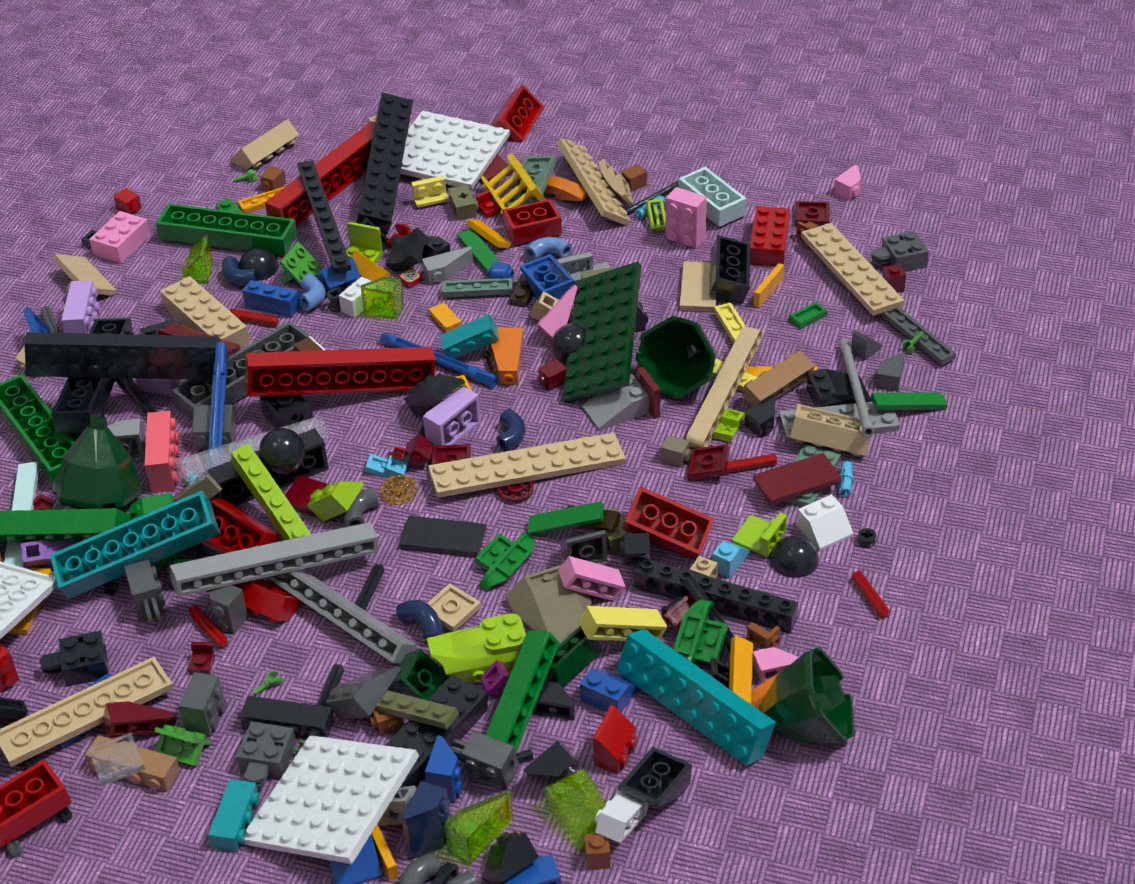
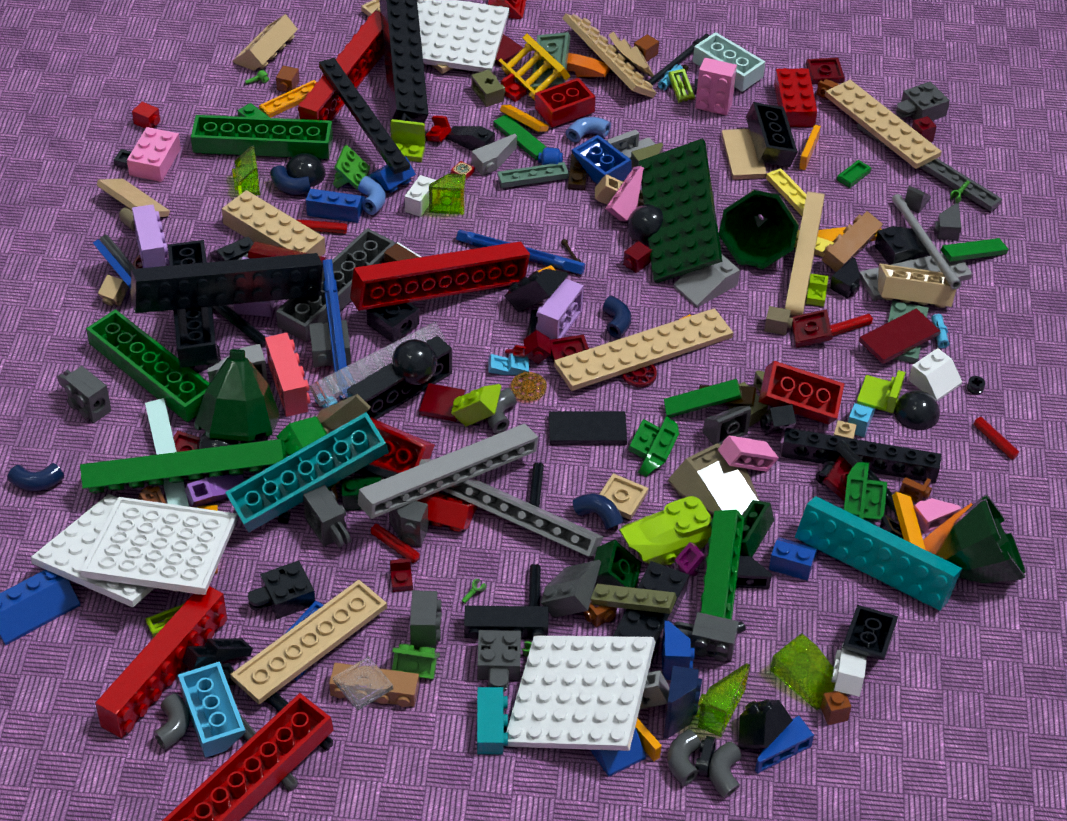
camera: 15 degrees left, 5 degrees up
dark red slope [103,701,177,738] -> none
lime brick [231,443,312,541] -> none
black bush [327,289,342,312] -> none
light orange tile [351,250,391,289] -> none
black brick [386,228,427,272] -> none
light yellow bracket [411,176,449,208] -> none
light orange tile [428,303,462,332] -> none
teal brick [441,314,499,359] -> none
orange slope [488,327,524,385] -> none
black slope [523,740,579,778] -> none
light yellow brick [578,606,667,641] -> none
red slope [593,705,638,774] -> none
dark red tile [637,367,660,419] -> none
bright pink slope [834,165,861,201] -> none

